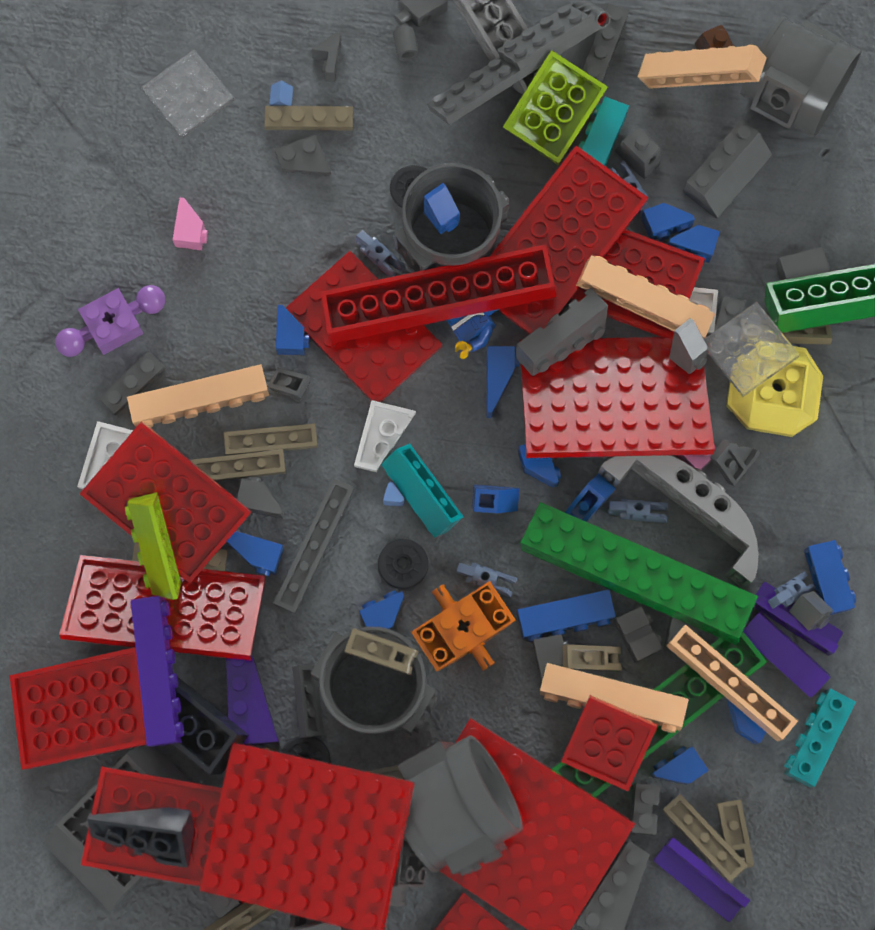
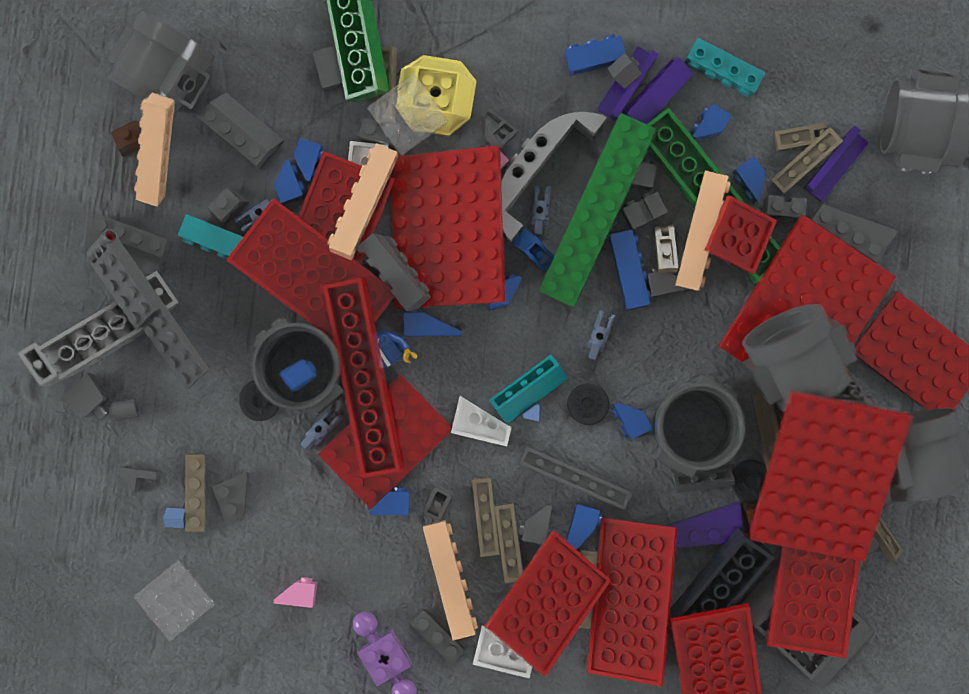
camera: 80 degrees left, 10 degrees up
black wedge [87,807,194,868] -> none
lime slope [125,492,181,600] -> none
dark purple brick [131,596,184,747] -> none
dark tan plate [345,628,418,675] -> none
orange slope [411,581,516,672] -> none
blue slope [472,485,520,513] -> none
lime slope [503,50,608,165] -> none
light nougat brick [666,625,798,741] -> none
slope [670,318,708,374] -> none
sand blue hinge [768,572,816,609] -> none

